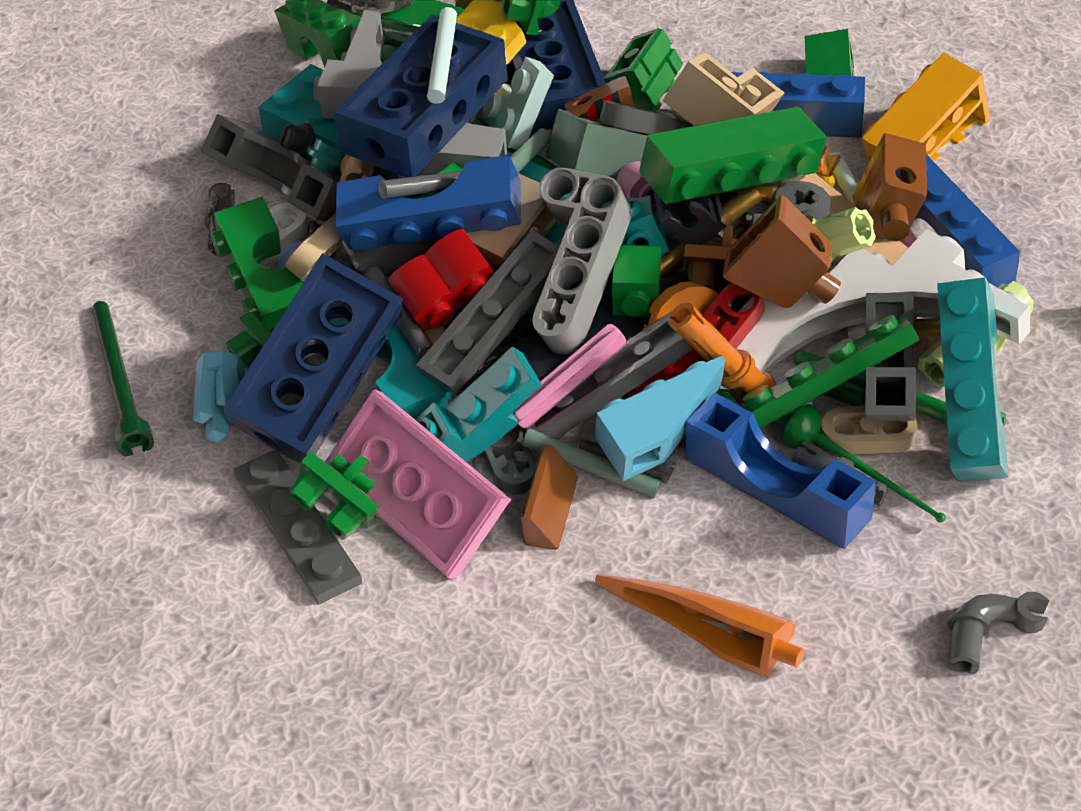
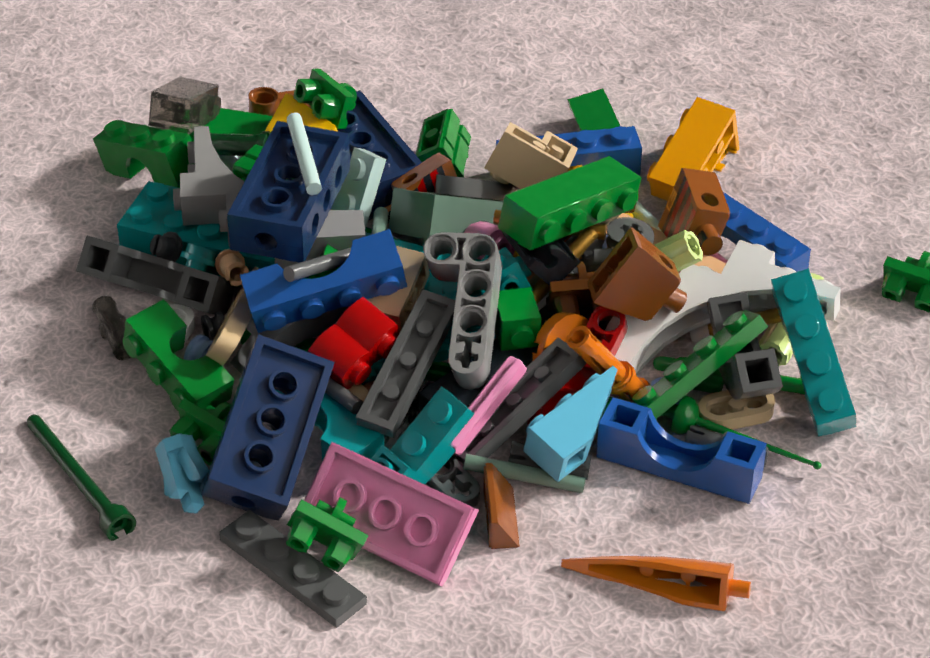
camera: 20 degrees left, 5 degrees down
dark grey piece [948,592,1049,674] -> none

